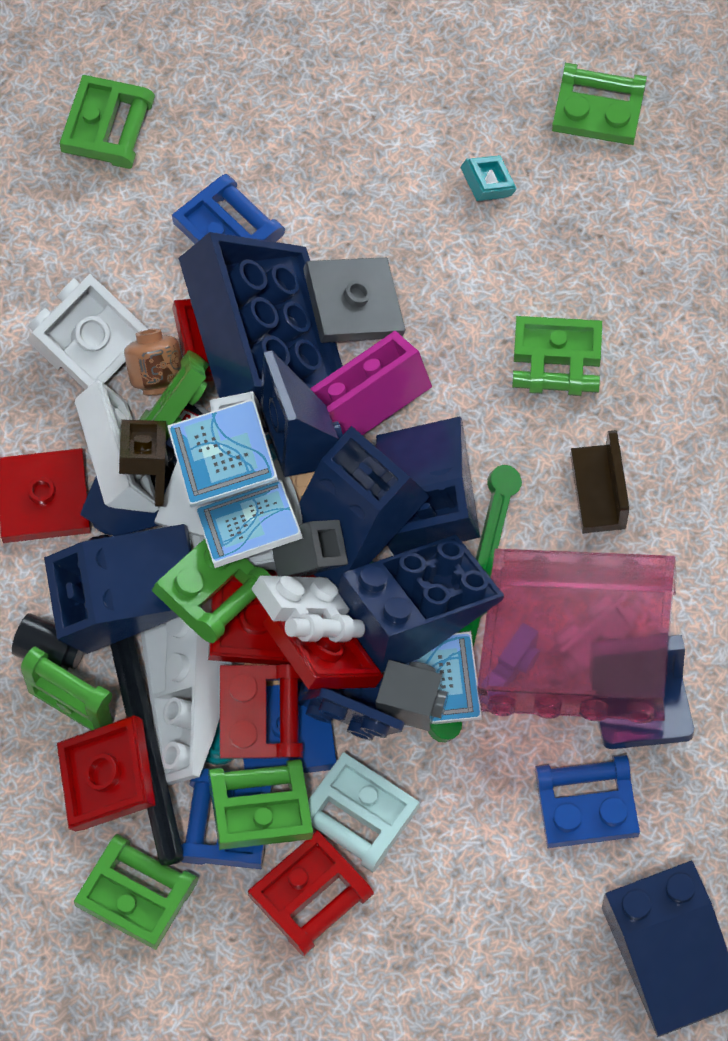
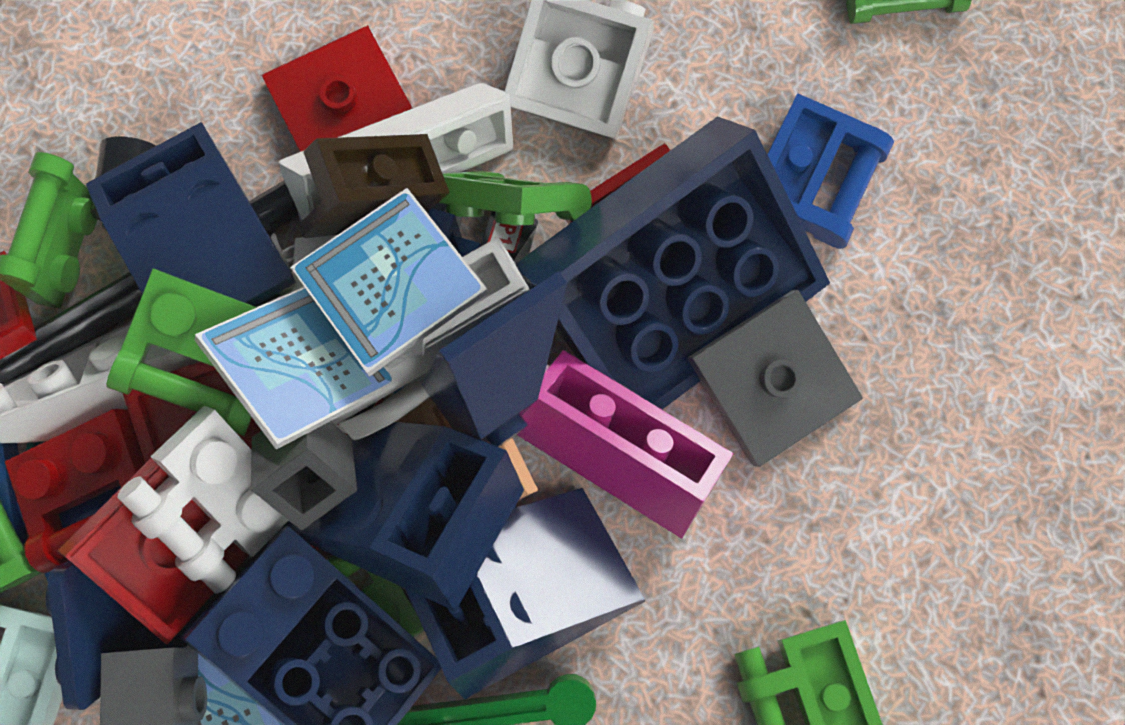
camera: 70 degrees right, 10 degrees up
nougat head [124,329,182,395] -> none
teal tile [460,155,517,201] -> none

